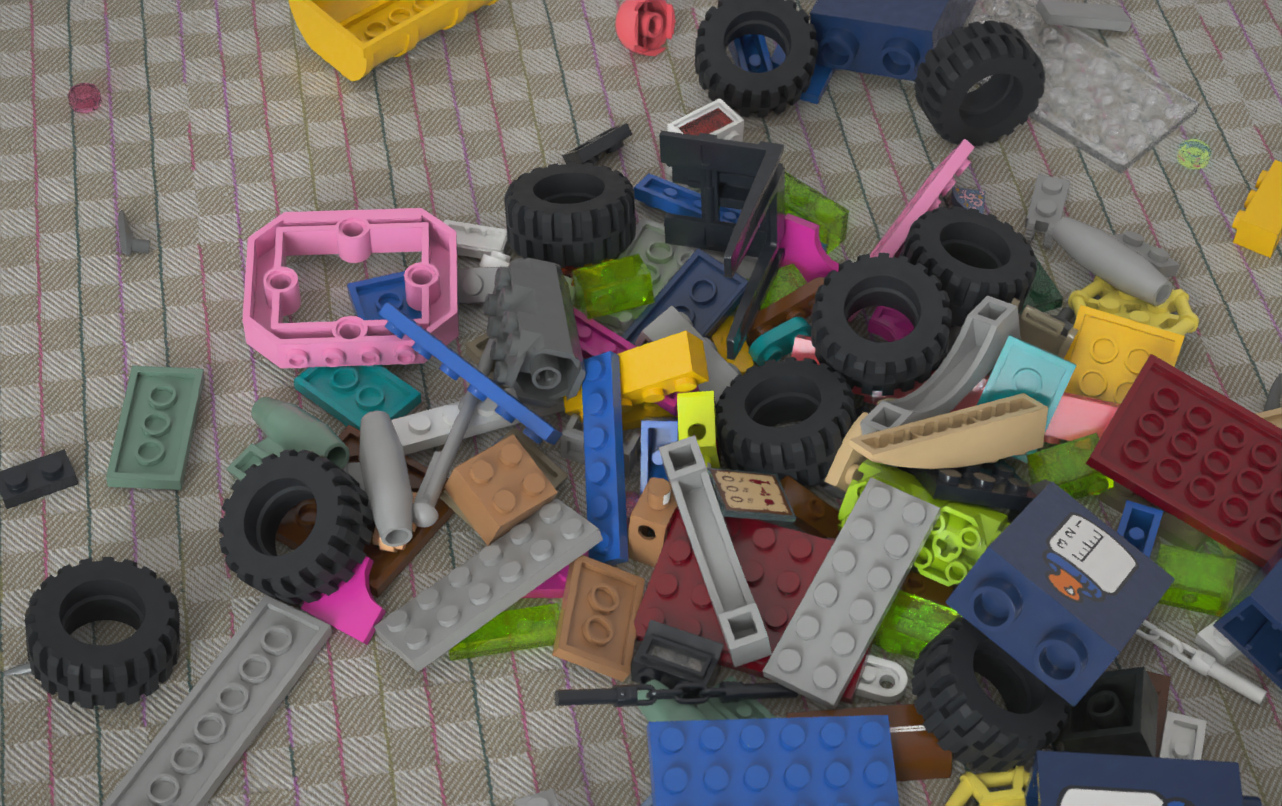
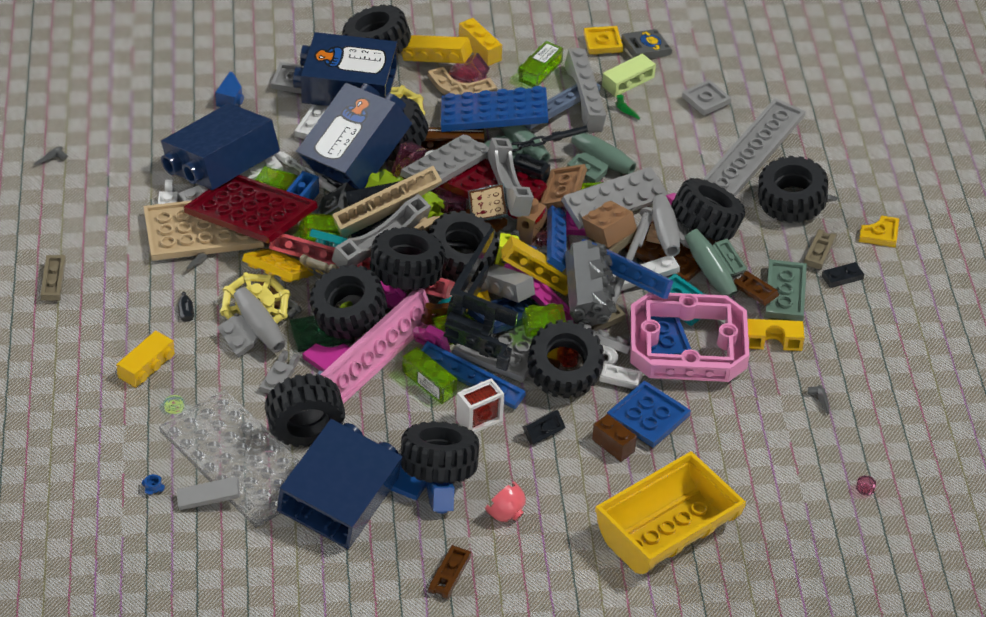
camera: 175 degrees left, 5 degrees down
none -> blue plate [142,474,165,495]
none -> black piece [178,291,194,322]
none -> clear pink slope [391,142,427,179]
none -> sand green plate [567,133,636,185]
none -> reddish brown brick [592,414,637,462]
none -> blue plate [607,381,691,448]
none -> reddish brown plate [733,271,779,306]
none -> yellow arch [747,319,805,351]
none -> dark tan plate [804,229,837,270]

